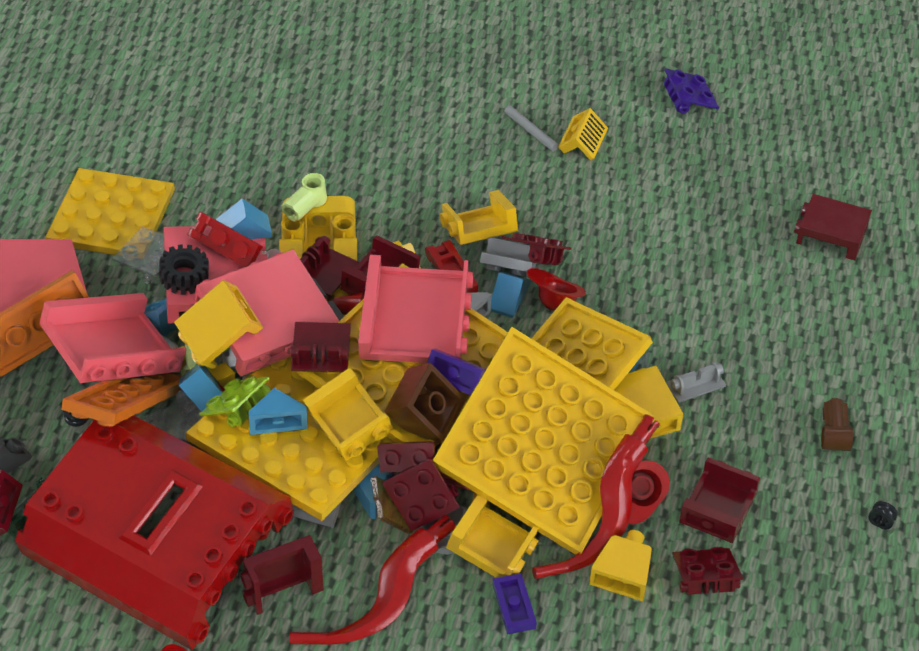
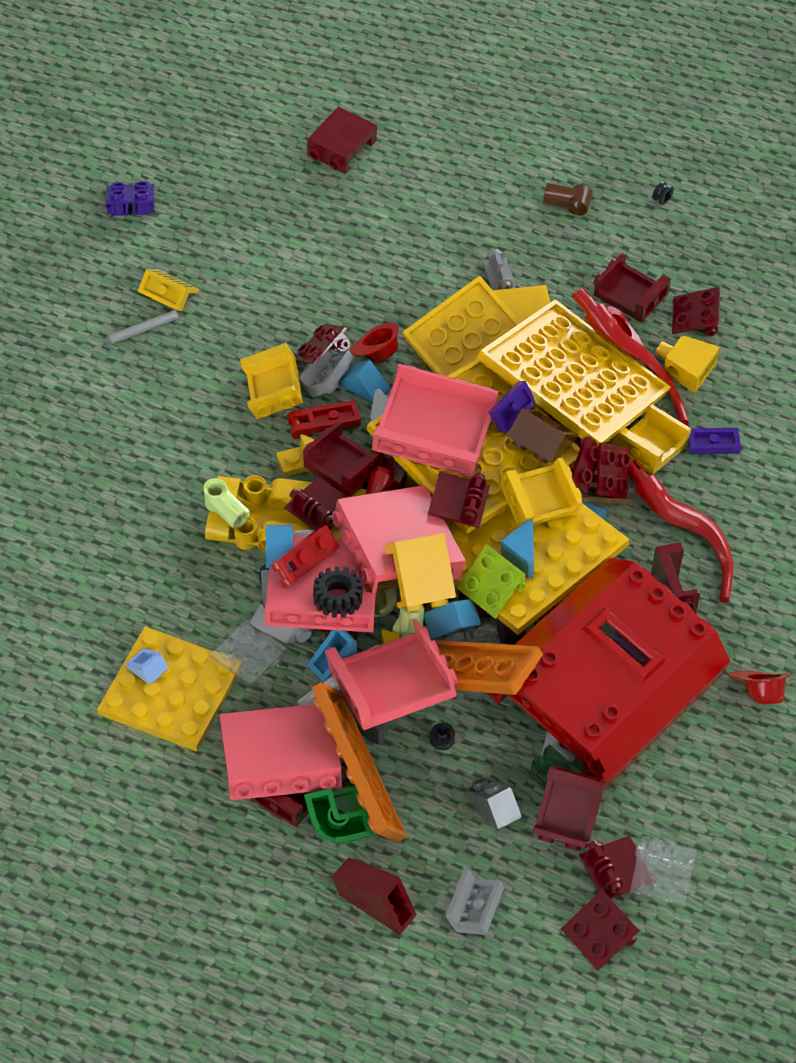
camera: 80 degrees left, 5 degrees up
none -> light blue slope [126,648,168,684]

